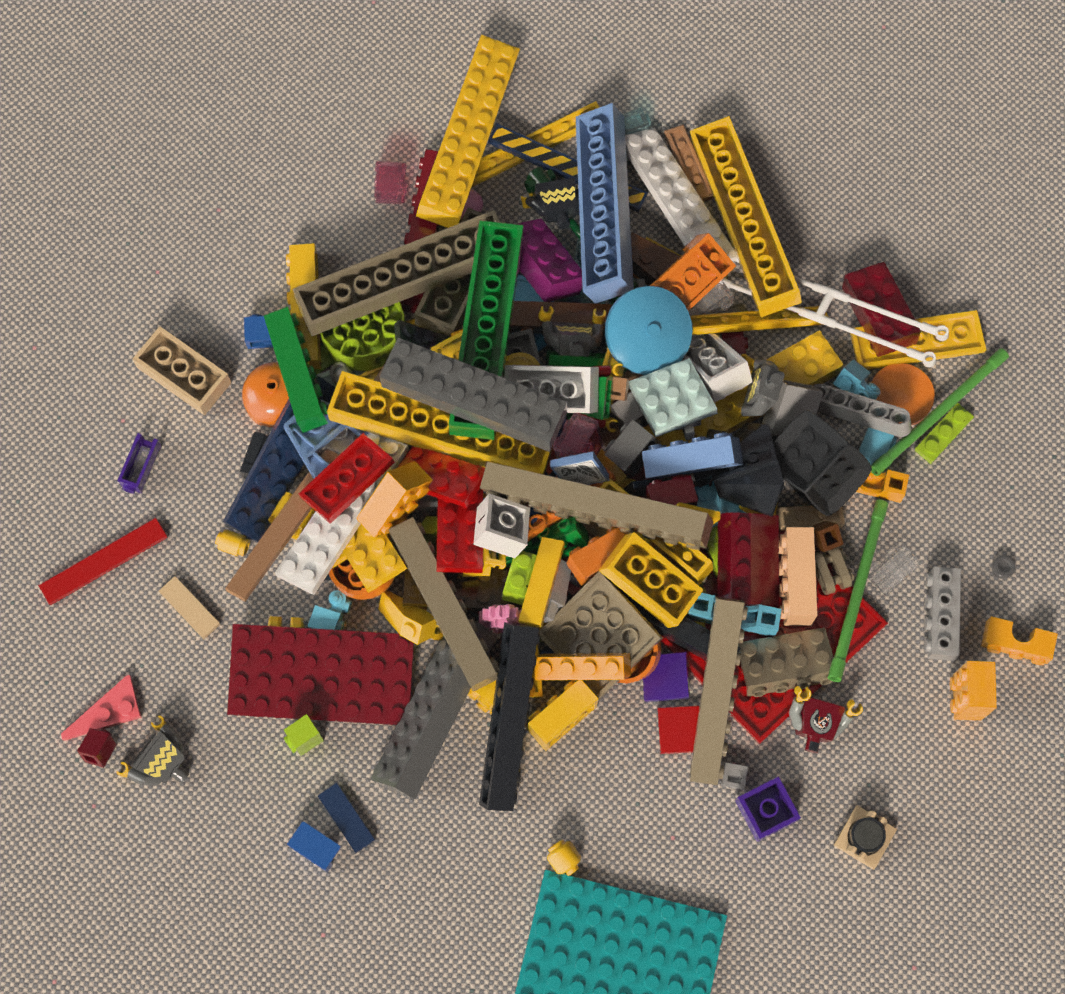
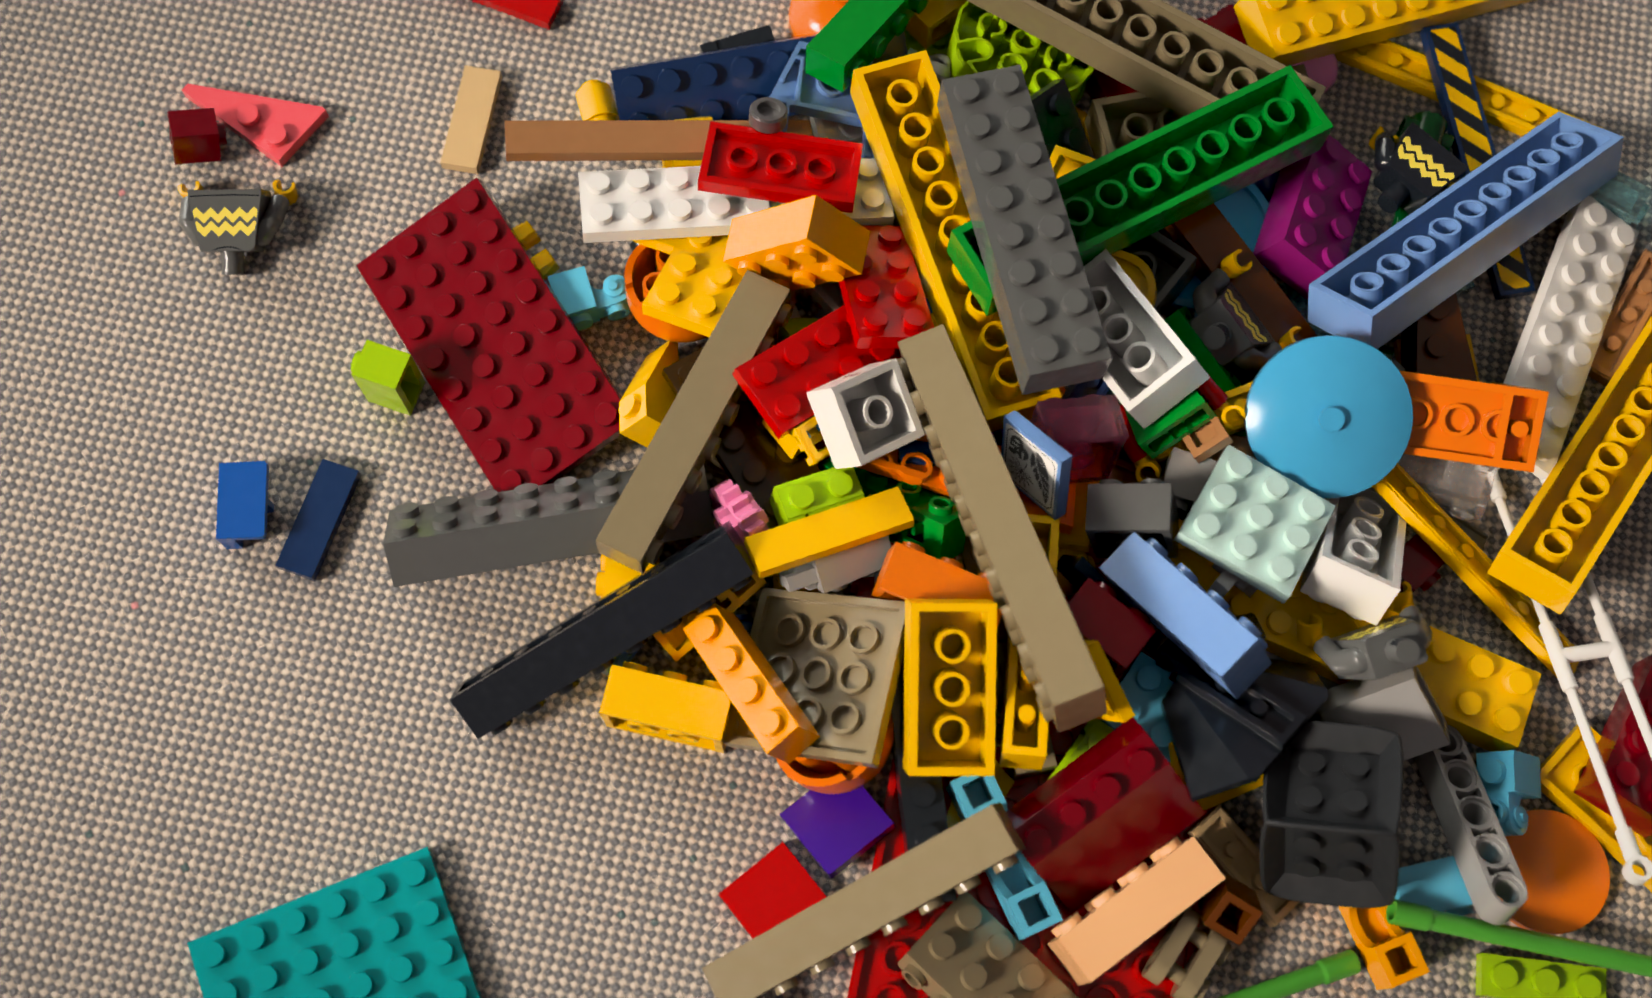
camera: 50 degrees right, 0 degrees up
yellow head [547,839,582,876] -> none
none -> flat silver tile [749,97,788,134]

